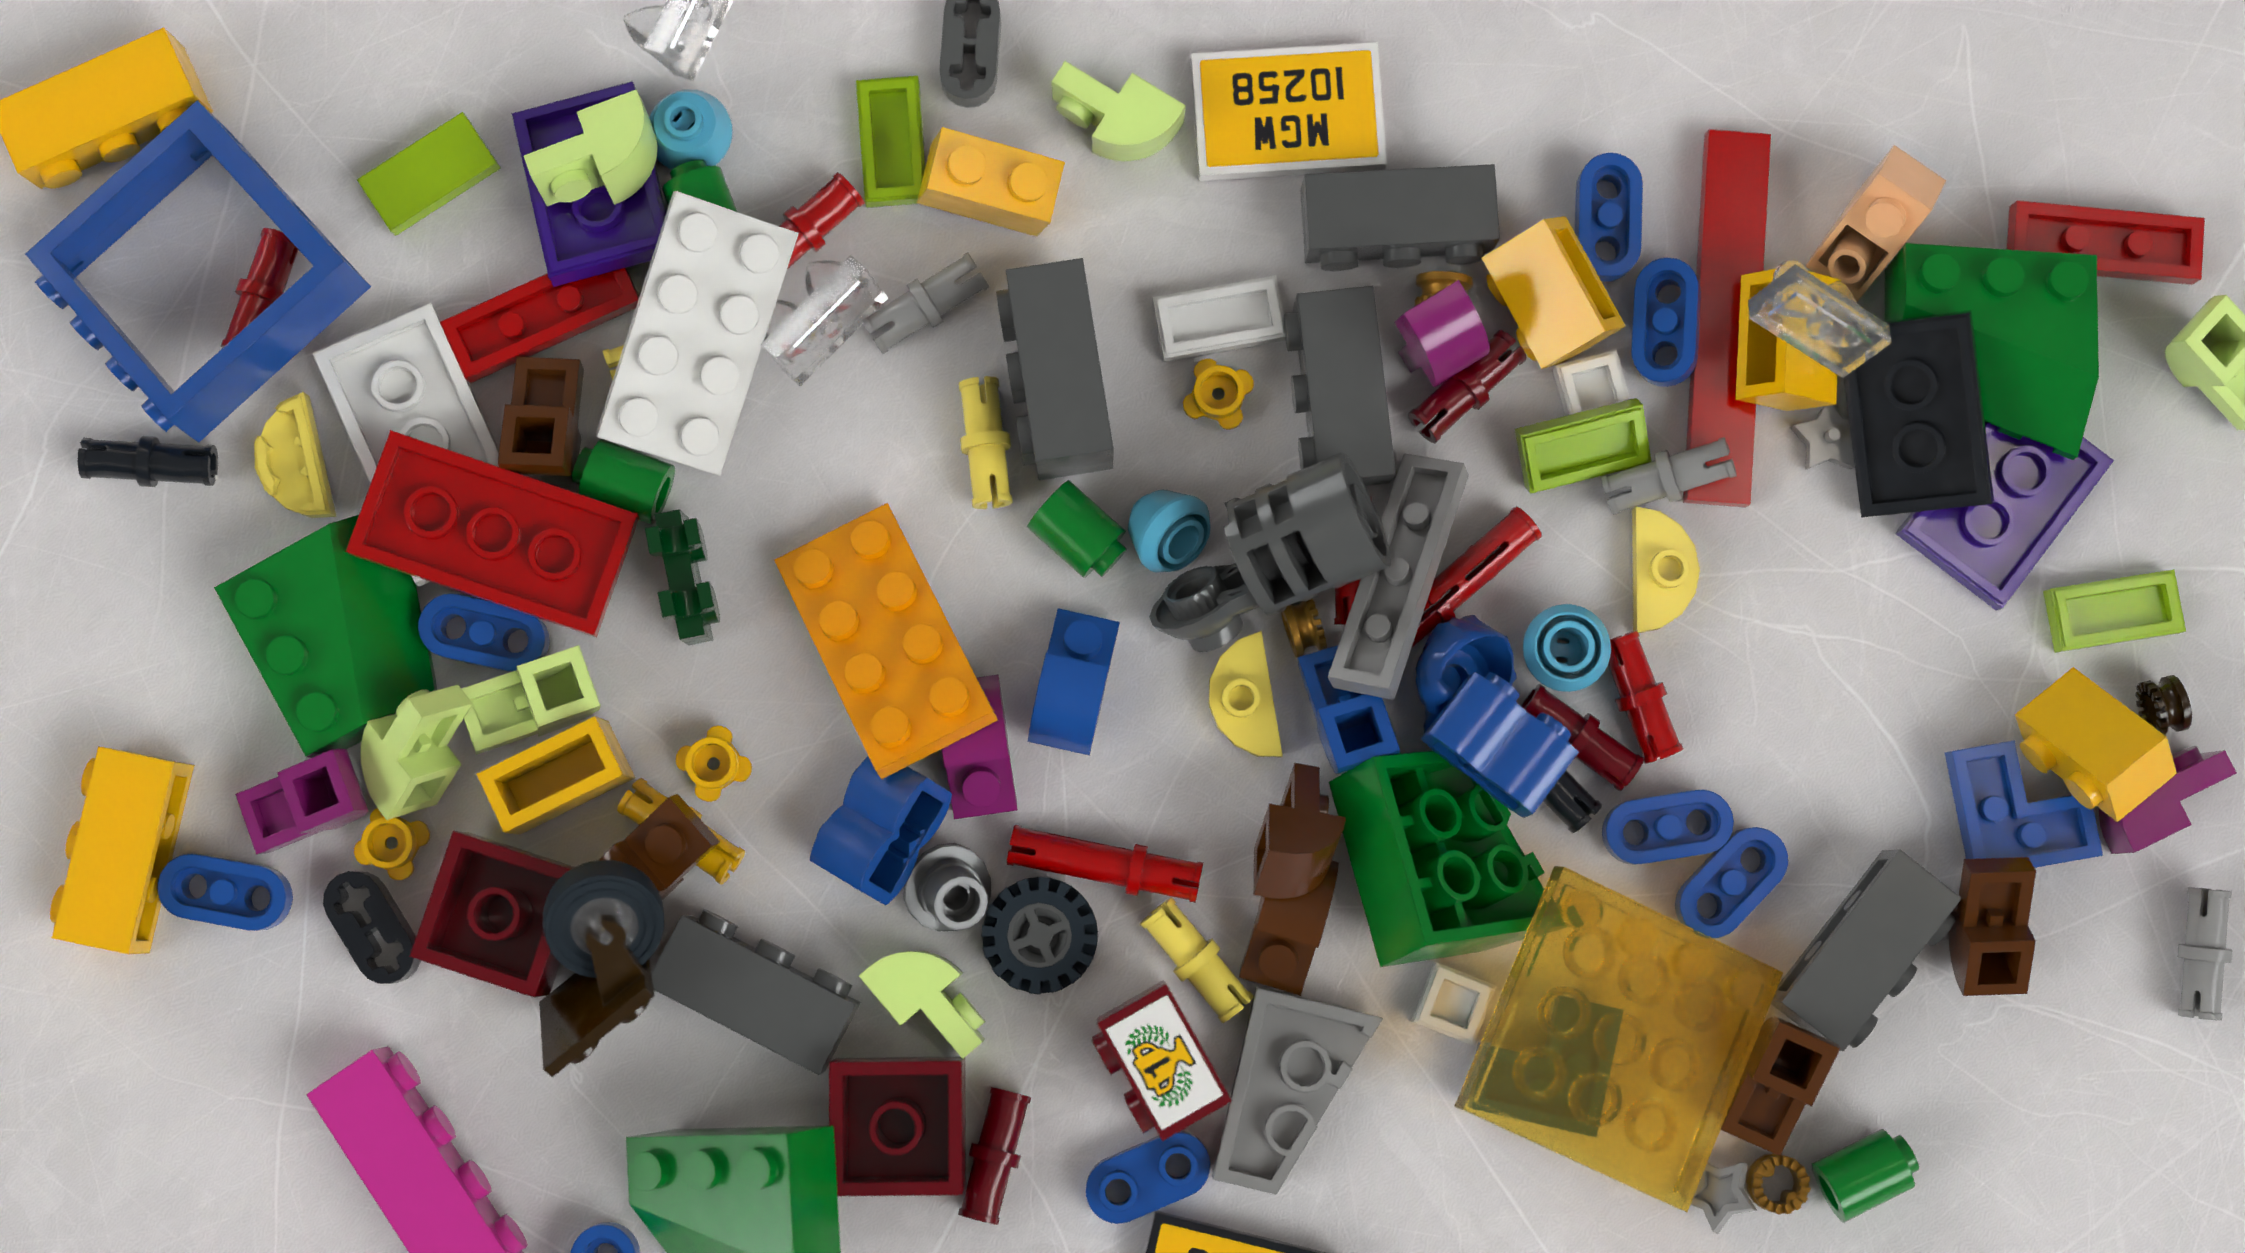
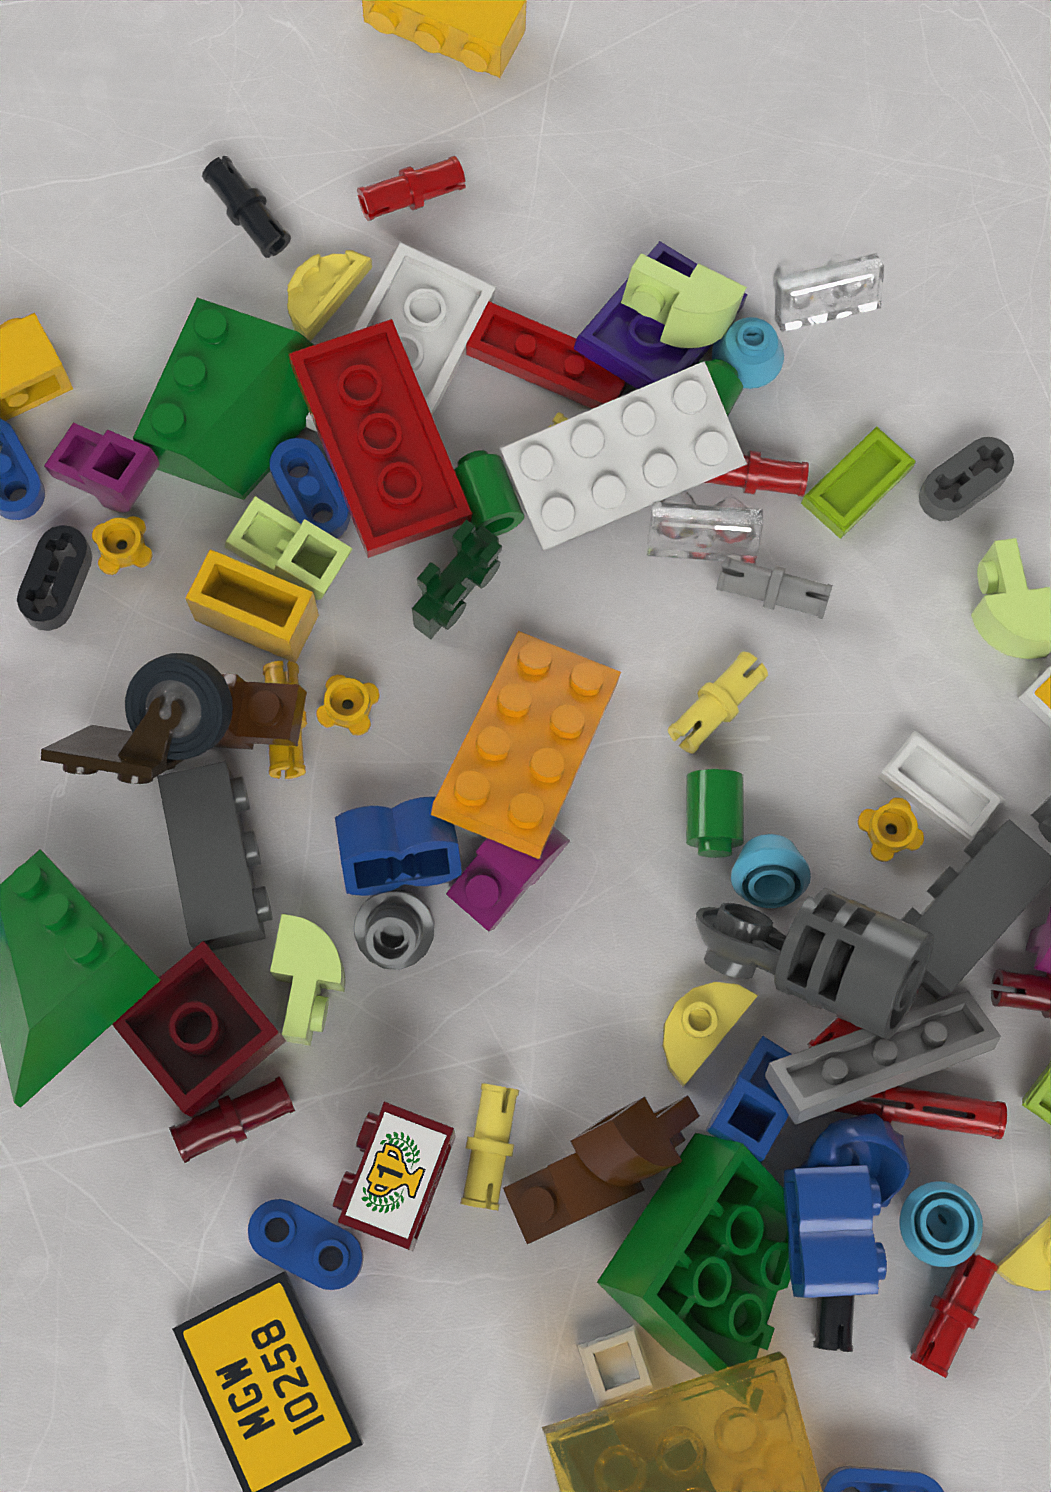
camera: 50 degrees right, 10 degrees down
blue window [25,100,371,443] -> none
lime tile [357,112,501,236] -> none
yellowish green brick [361,685,473,820] -> none
dark red brick [409,831,575,997] -> none
reddish brown brick [498,357,584,476] -> none
yellow piece [917,127,1065,237] -> none
black wheel [981,877,1098,994] -> none
dark grey brick [996,258,1114,480] -> none
red pin [1007,825,1204,903] -> none
blue brick [1027,608,1120,756] -> none
light grey wing [1212,987,1383,1195] -> none
pearl gold bush [1280,599,1327,658] -> none
dark red pin [1521,684,1644,791] -> none
blue plate [1602,790,1734,865] -> none

